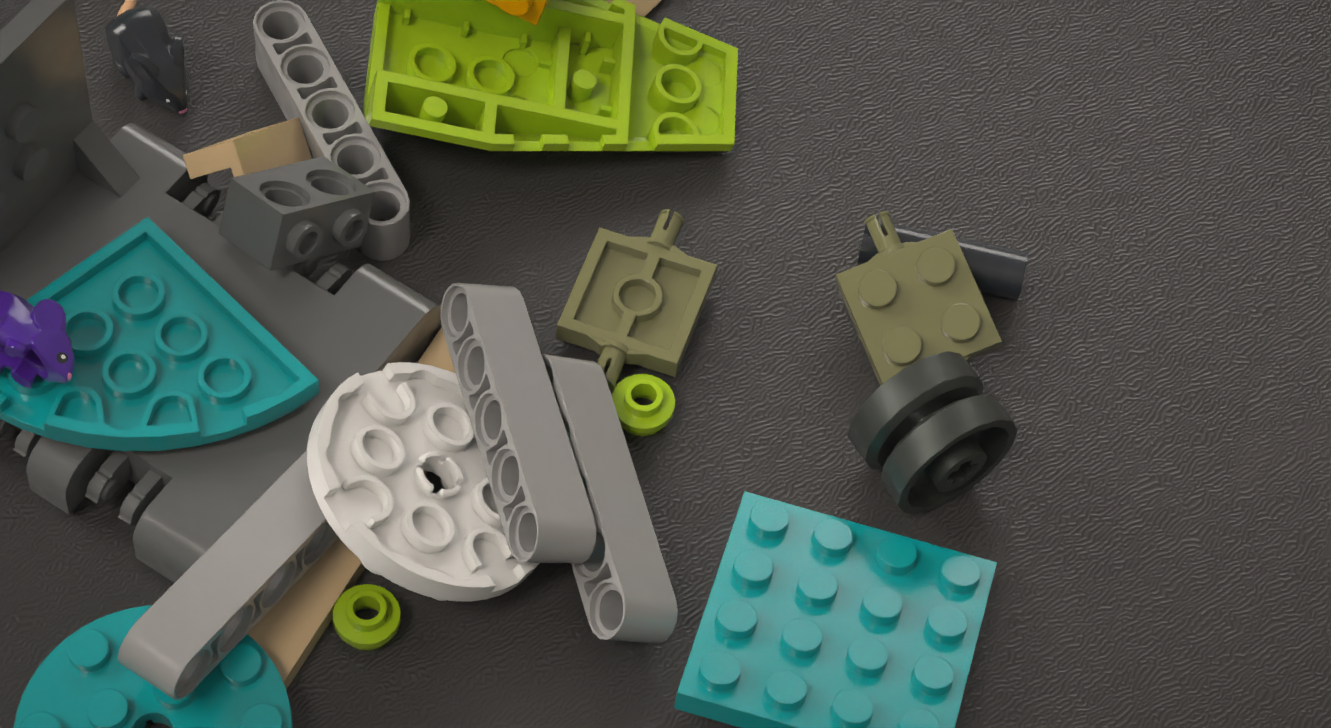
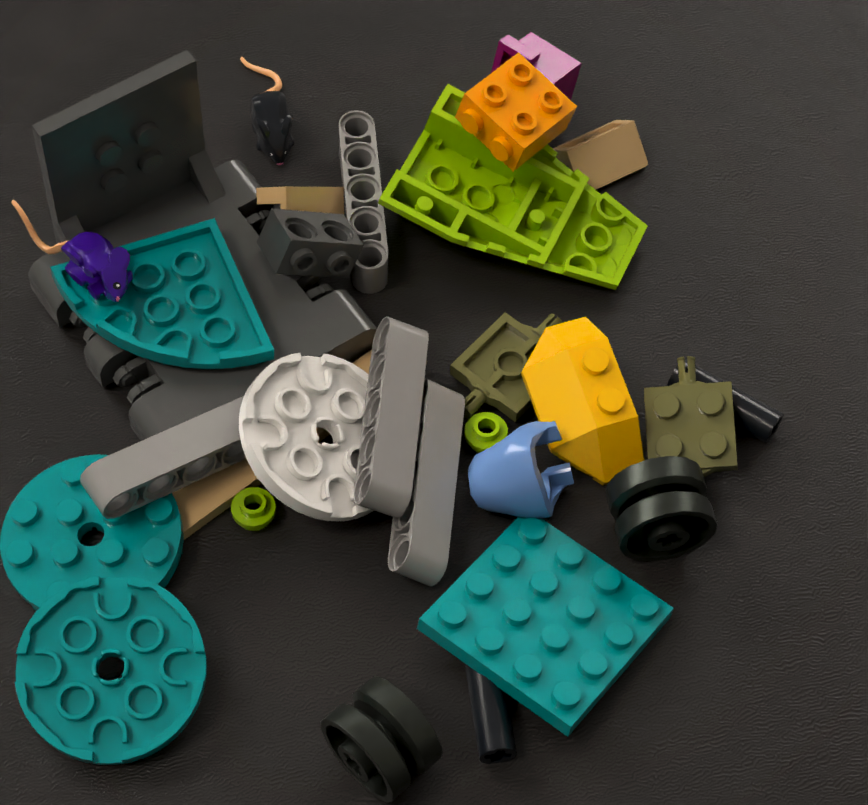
camera: 25 degrees right, 0 degrees up
none -> medium blue piece [468,421,574,519]
none -> yellow wedge [521,317,644,486]

